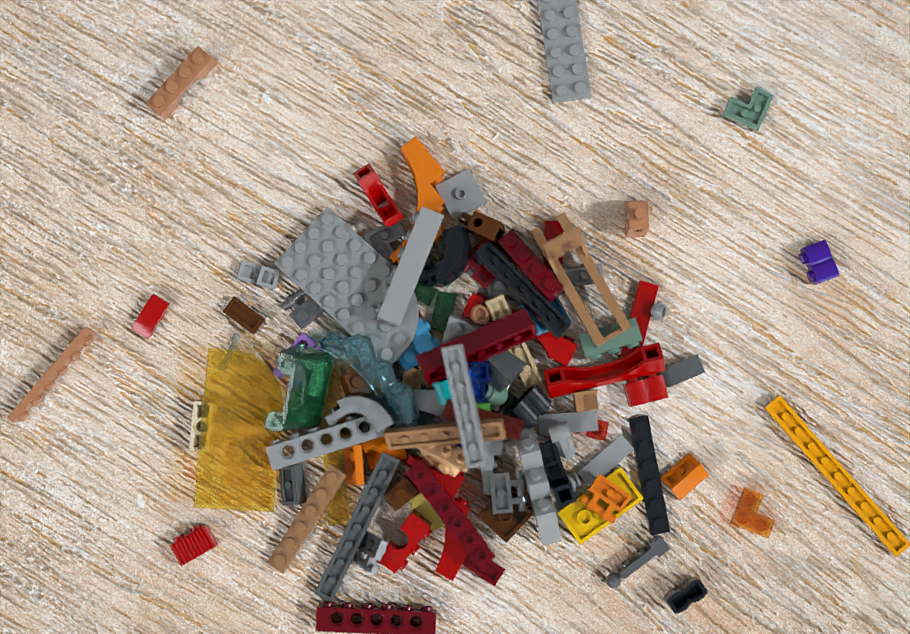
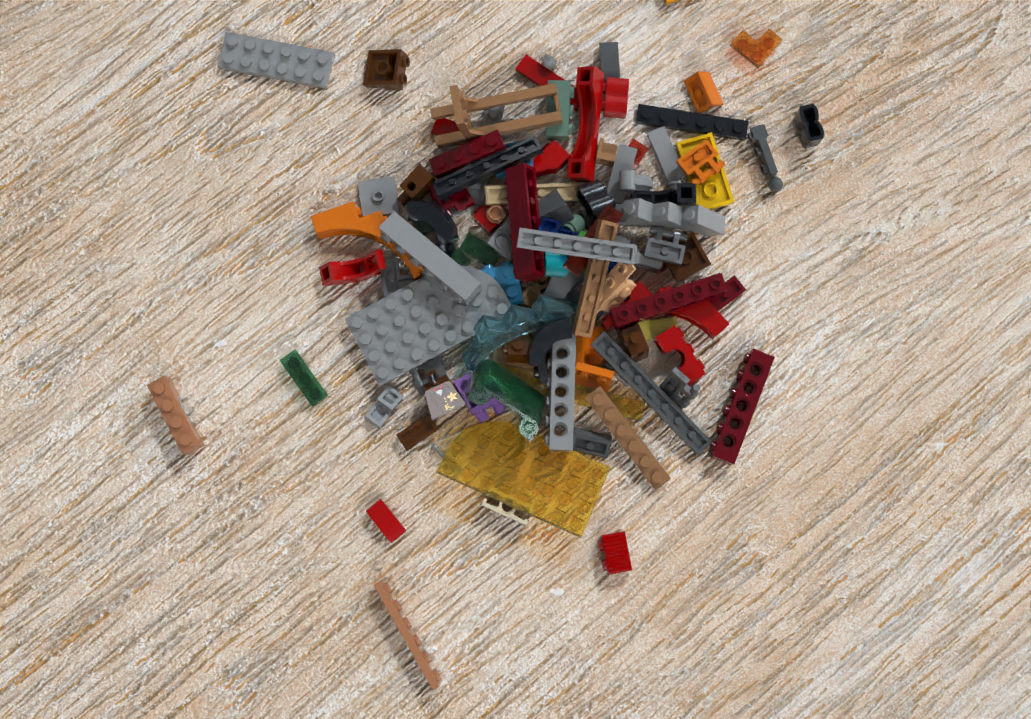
camera: 70 degrees left, 5 degrees down
nougat torso [624,200,649,238] -> none
none -> clear green plate [280,349,329,407]
none -> reddish brown plate [363,49,410,91]
none -> torso [422,370,466,420]

